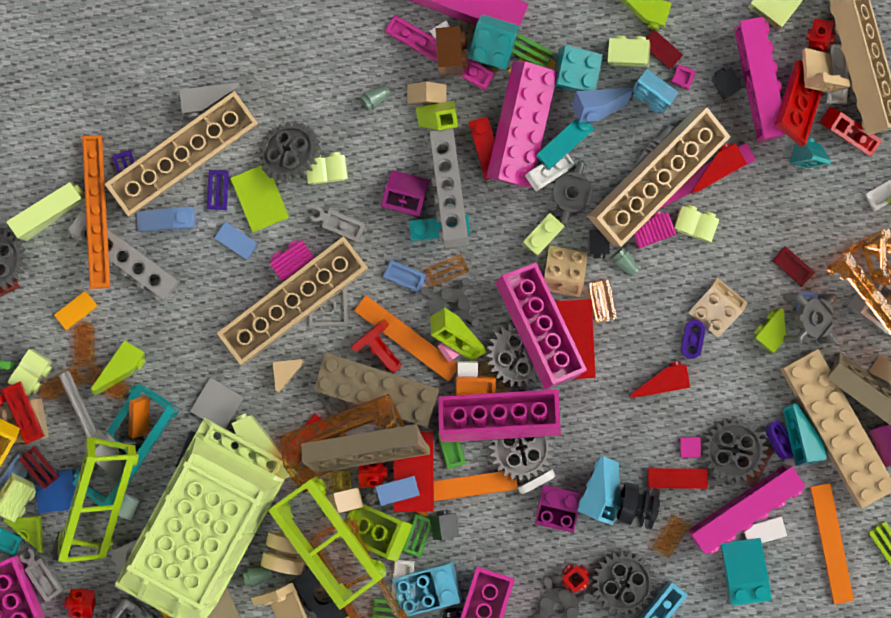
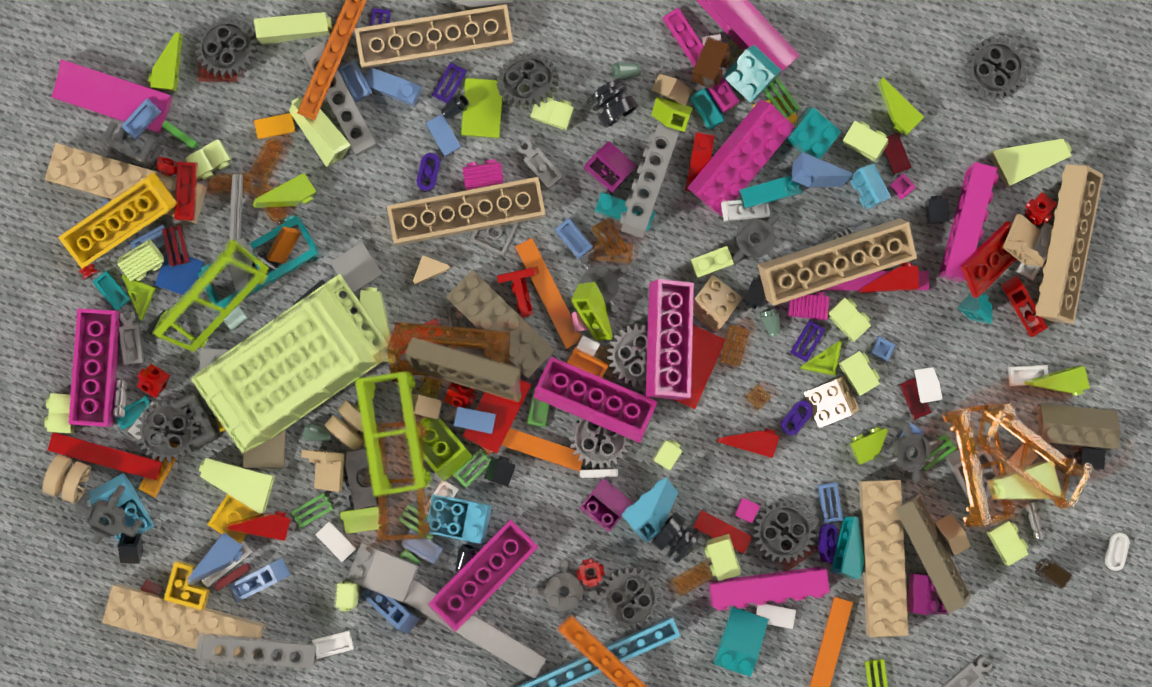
camera: 20 degrees right, 0 degrees up
none -> yellowish green slope [289,96,351,167]
none -> medium blue tile [338,60,373,103]
none -> dark purple plate [416,153,441,191]
none -> black cone [441,94,469,119]
none -> black wheel [587,78,638,128]
none -> clear orange tile [592,218,628,260]
none -> yellowish green brick [653,439,682,470]
none -> teal tile [689,88,726,130]
none -> yellowish green brick [704,534,741,581]
none -> clear orange tile [745,384,771,411]
none -> dark purple tile [790,320,826,362]
none -> lime tile [800,340,842,376]
none -> medium blue tile [818,482,843,523]
none -> yellowish green brick [838,351,880,396]
none -> medium blue tile [870,336,896,362]
none -> white sticker [914,367,942,403]
none -> bright green tile [922,433,956,471]

